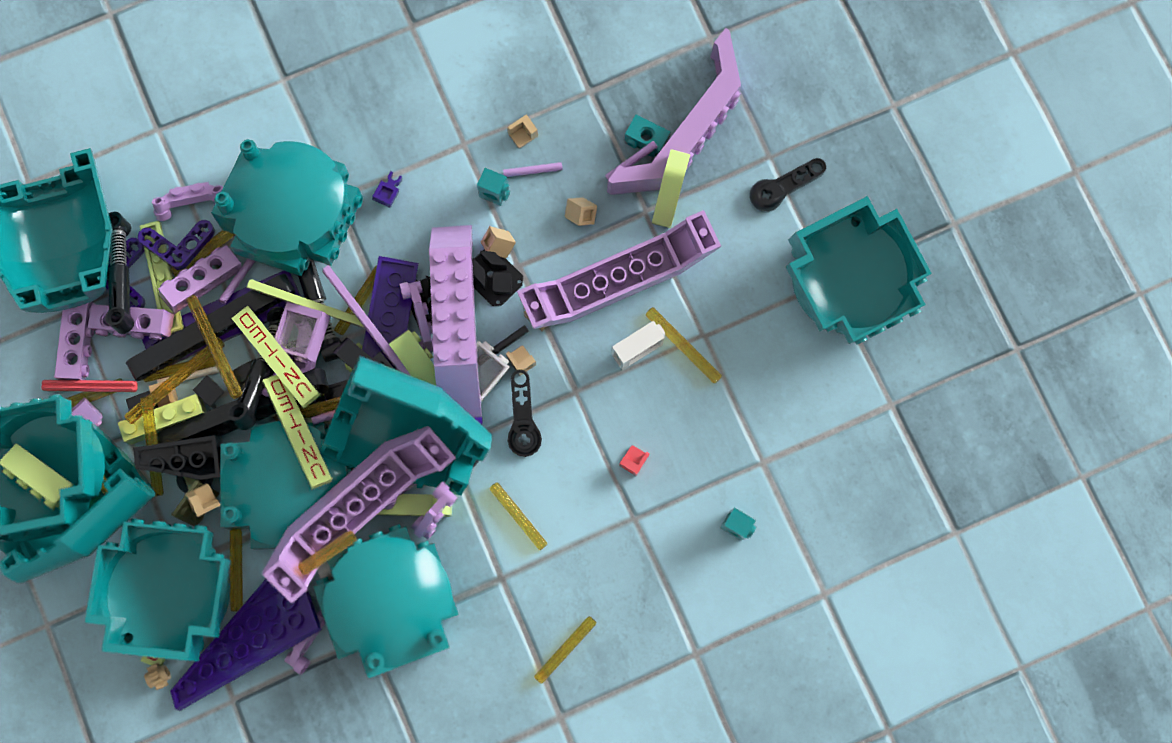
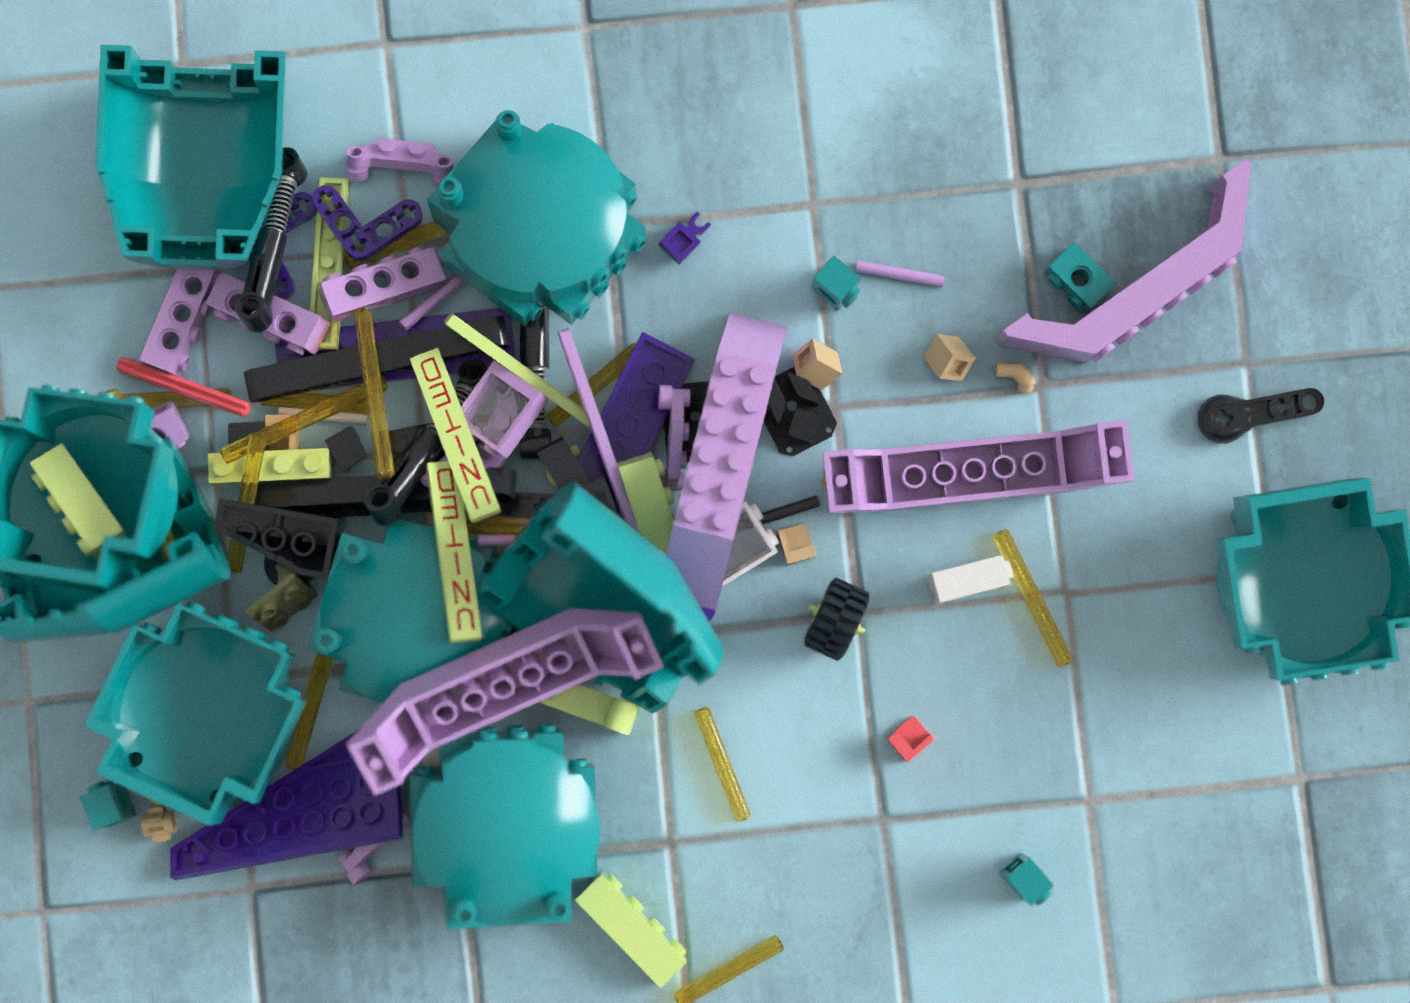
camera: 20 degrees right, 5 degrees up
tan panel [185,484,220,517] -> none
clear yellow axle [298,530,357,575] -> none
lavender plate [411,482,458,540] -> none
tan panel [507,114,538,148] -> none
black beam [507,369,542,457] -> none
lavender bar [605,141,658,179] -> none
yellowish green beam [652,149,690,228] -> none
none -> teal brick [79,780,137,831]
none -> yellowish green brick [575,872,687,988]
none -> black wheel [804,577,869,661]
none -> tan arm [995,362,1036,394]

